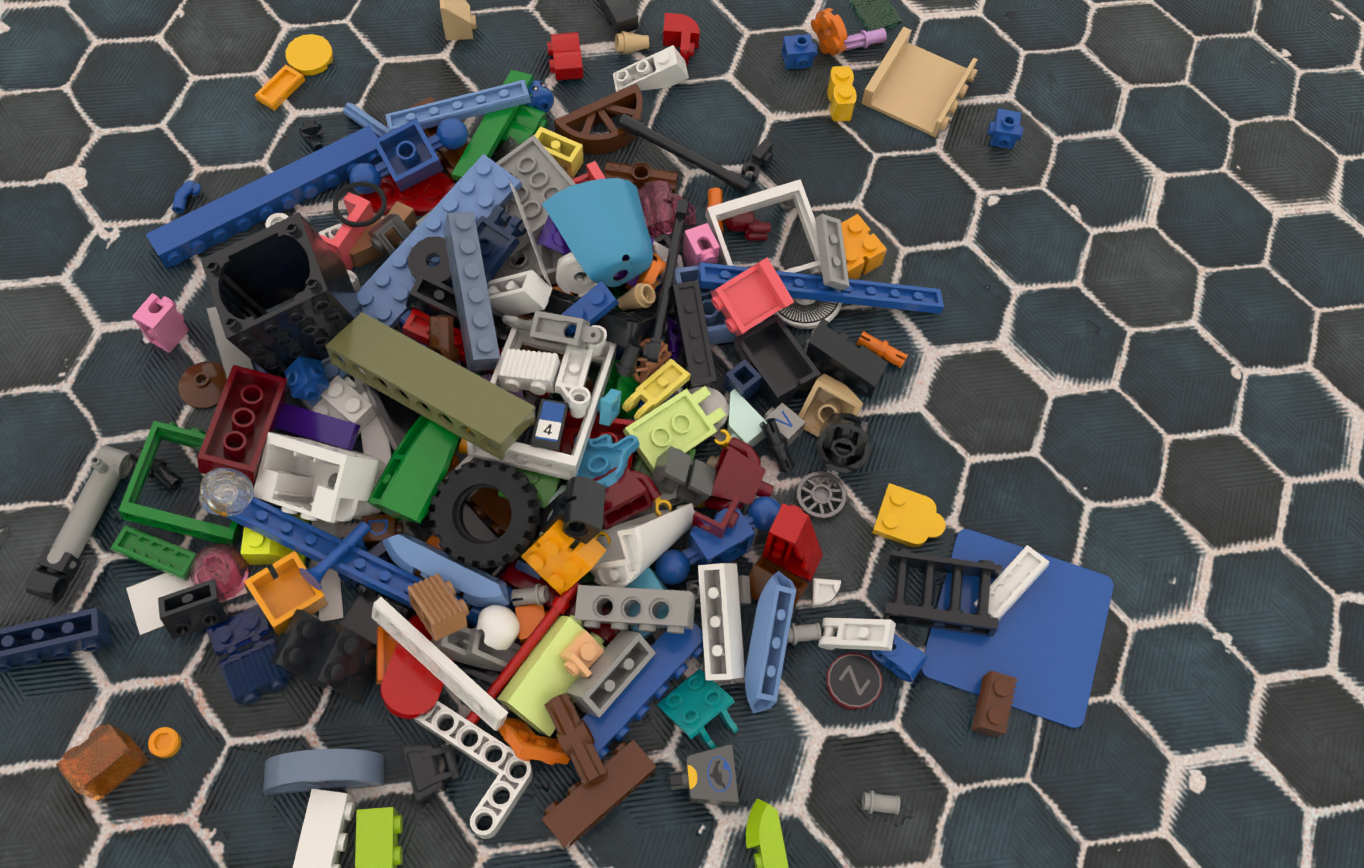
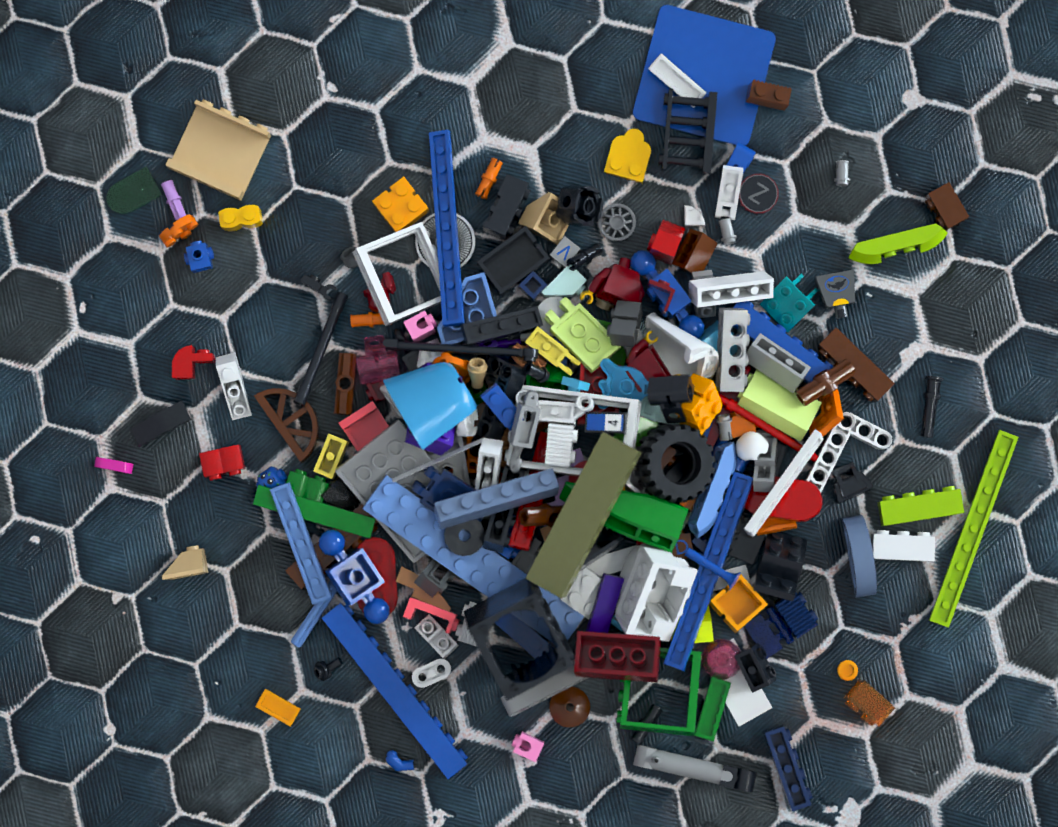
camera: 85 degrees left, 20 degrees up
clear piece [199,468,254,517] -> none
blue brick [284,356,330,401] -> none
yellow tile [286,34,333,76] -> none
black tyre [333,181,387,227] -> none
medium nougat brick [407,573,469,641] -> none
light nougat bracket [559,630,604,678] -> none
tan cone [615,31,649,55] -> none
coral panel [710,257,794,336] -> none
medium blue brick [745,571,796,714] -> none
light grey plate [815,214,849,290] -> none
blue brick [987,109,1023,149] -> none

